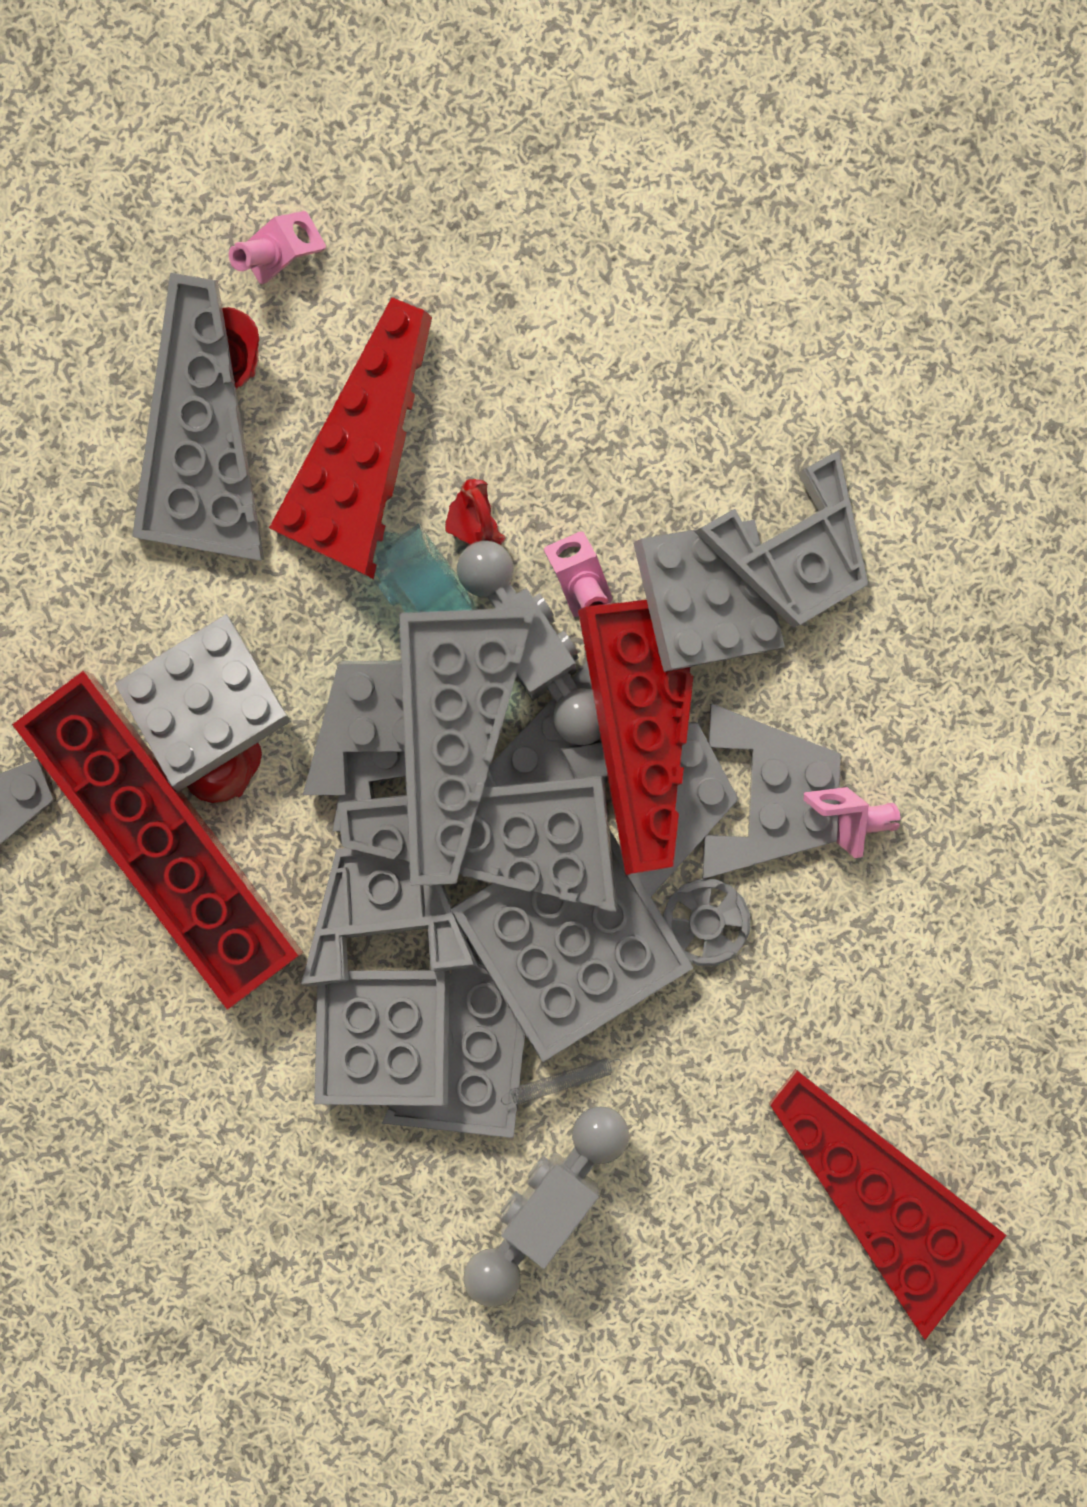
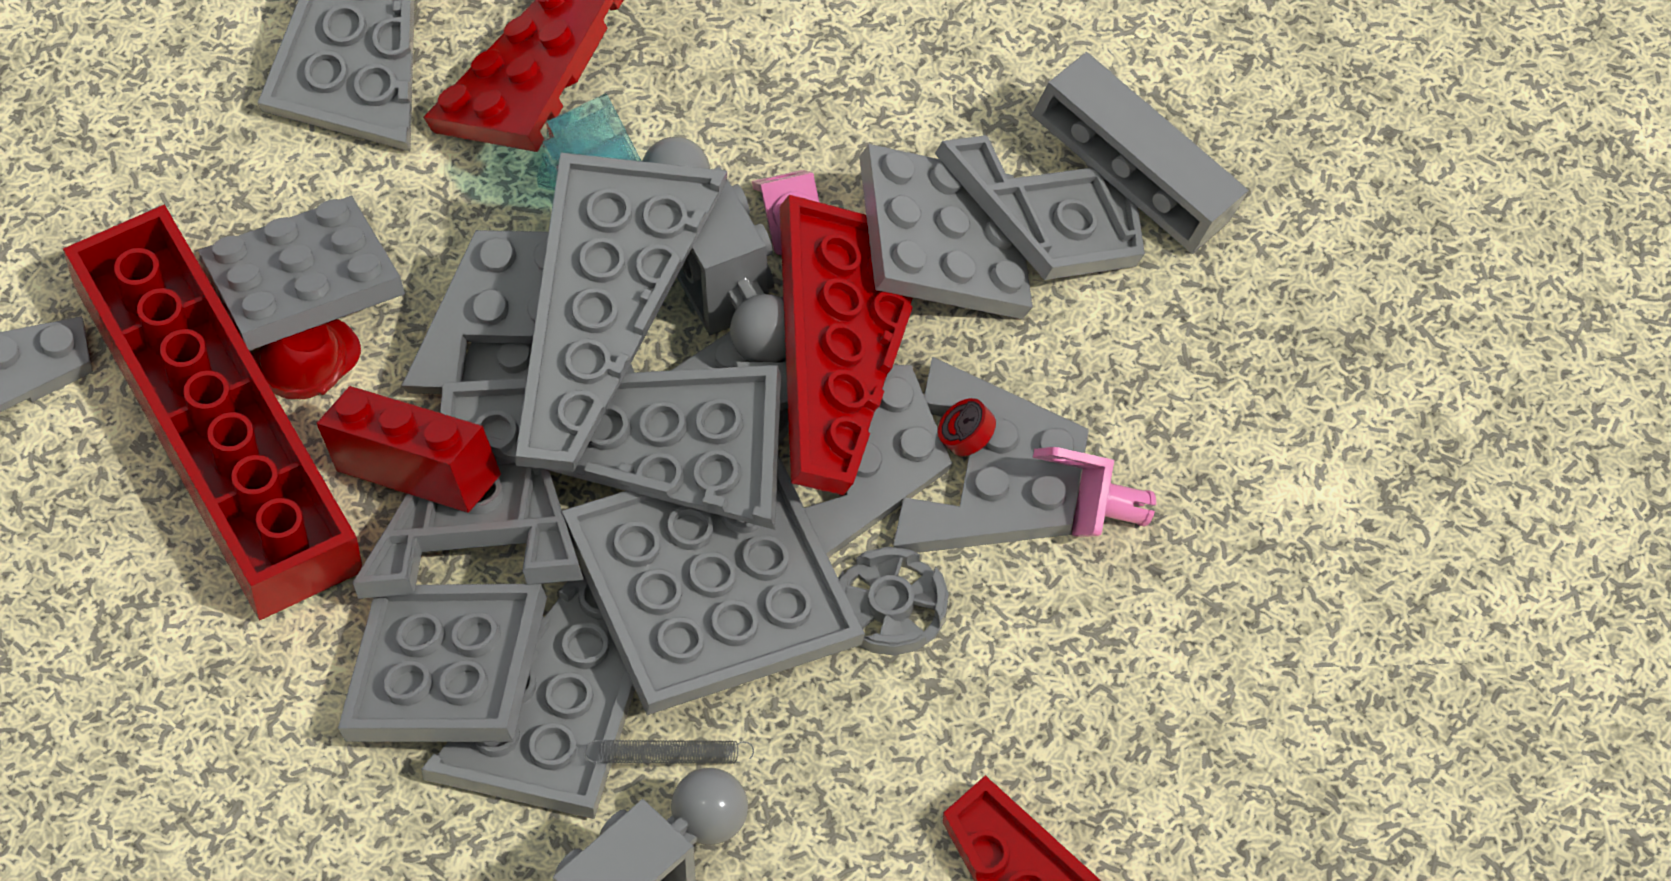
camera: 10 degrees right, 30 degrees down
red piece [445,479,506,545] -> none
none -> red brick [316,386,501,513]
none -> tile [938,398,996,456]
none -> light grey brick [1031,52,1249,254]

